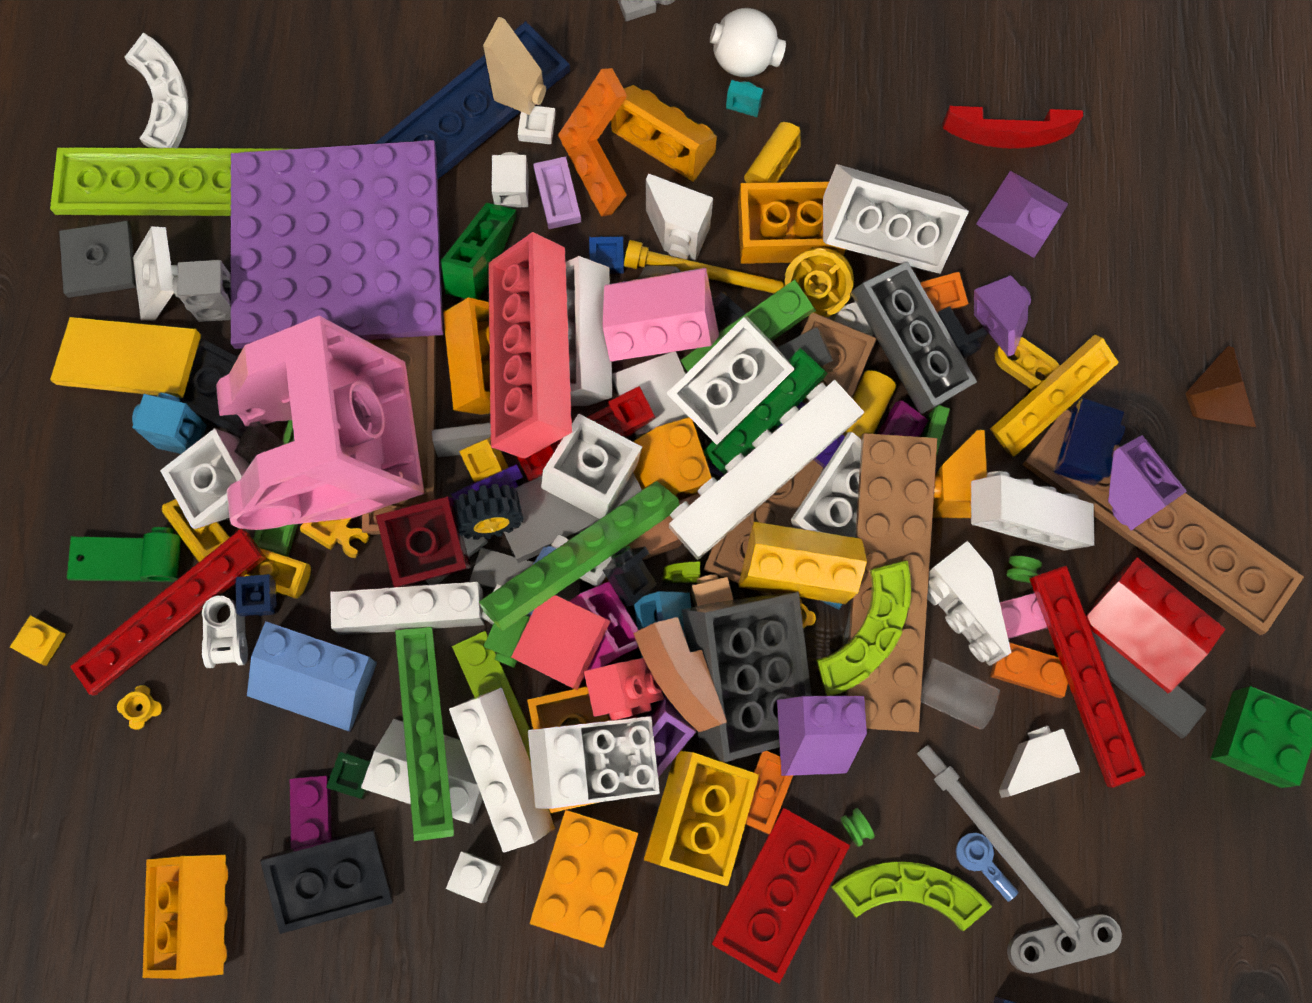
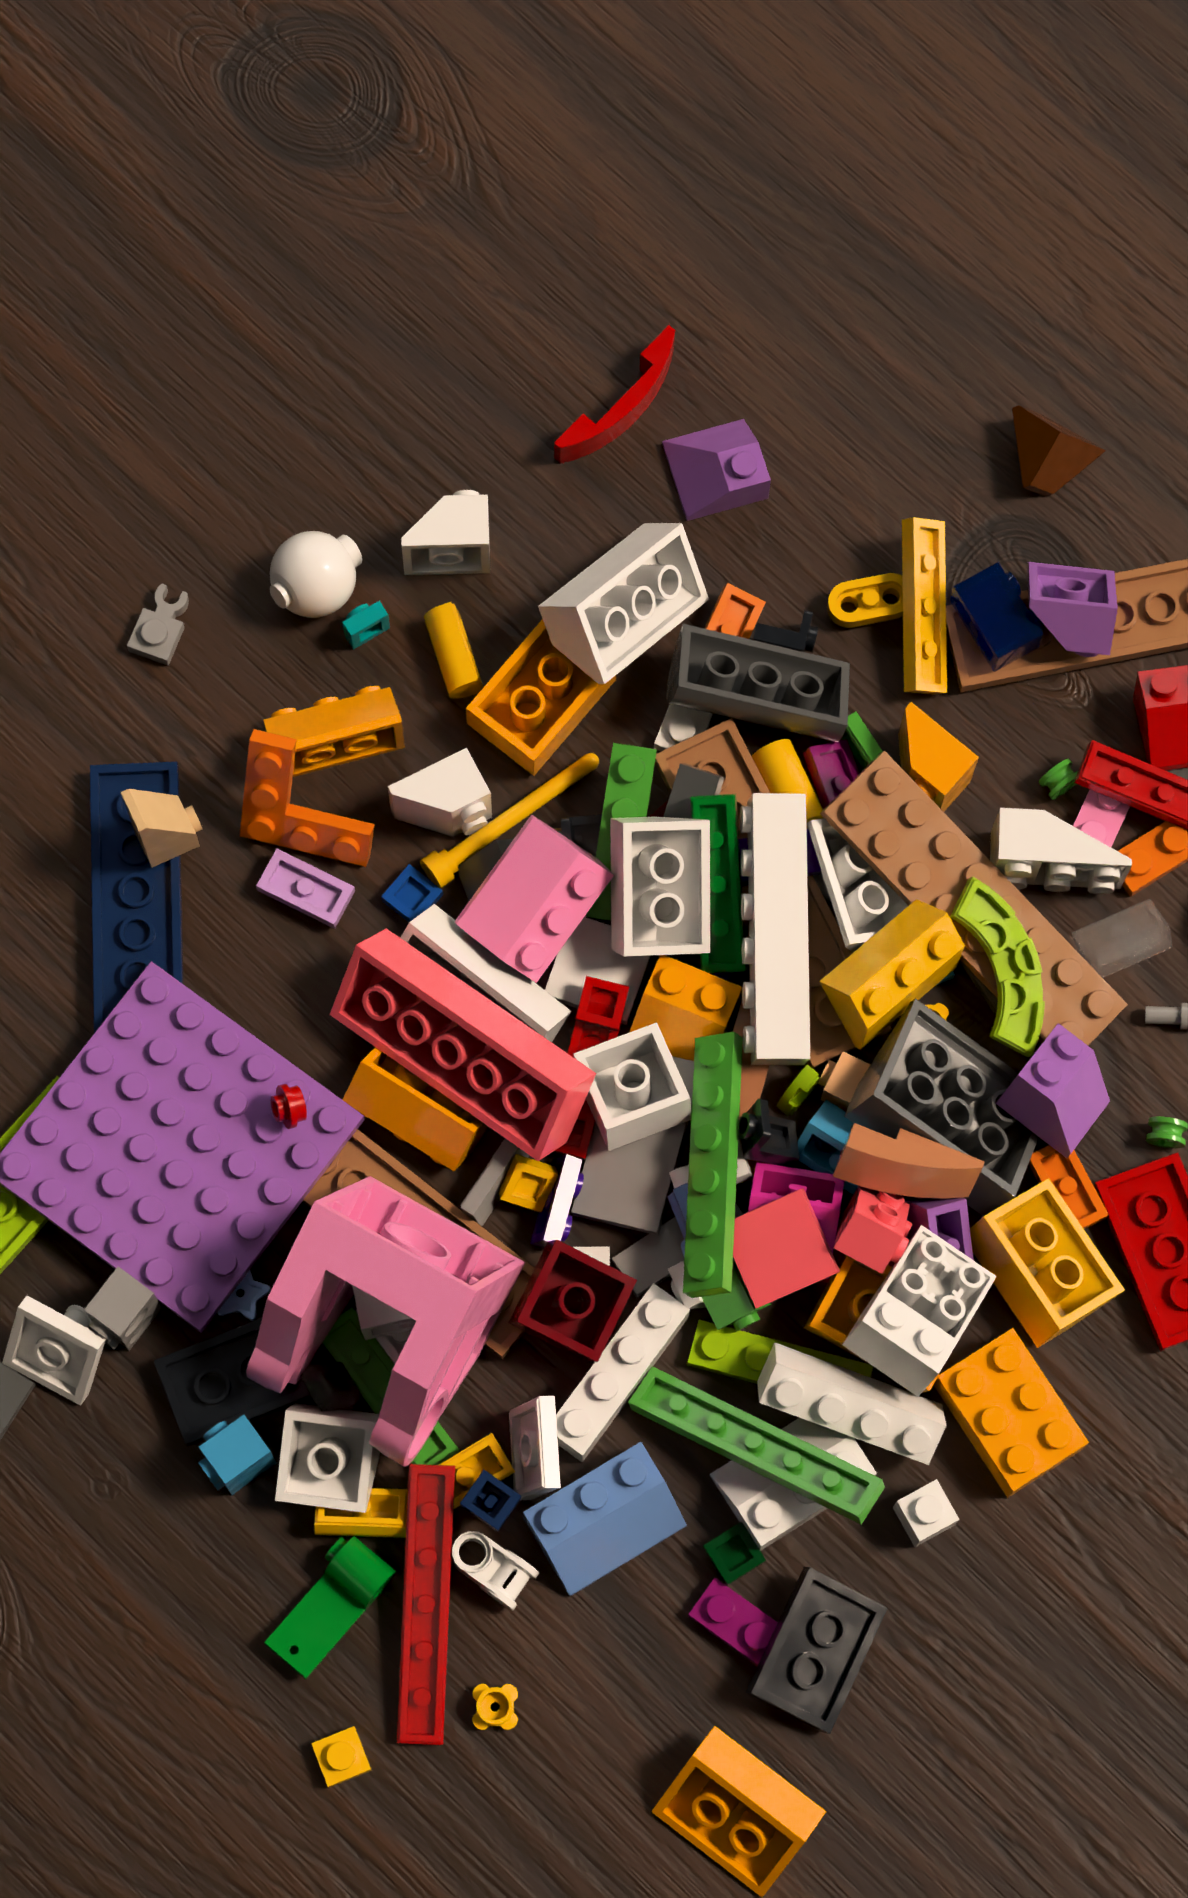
camera: 50 degrees left, 0 degrees up
yellow tile [50,317,201,398] -> none
yellow plate [300,518,369,558] -> none
green slope [441,203,517,299] -> none
black wheel [453,484,524,540] -> none
white brick [492,152,529,207] -> none
white plate [518,106,556,144] -> none
yellow cylinder [785,247,854,317] -> none
white brick [971,471,1094,551] -> none
medium lavender slope [974,276,1031,356] -> none
none -> red plate [270,1084,307,1129]
none -> white slope [401,490,490,575]
none -> white tile [509,1396,561,1500]

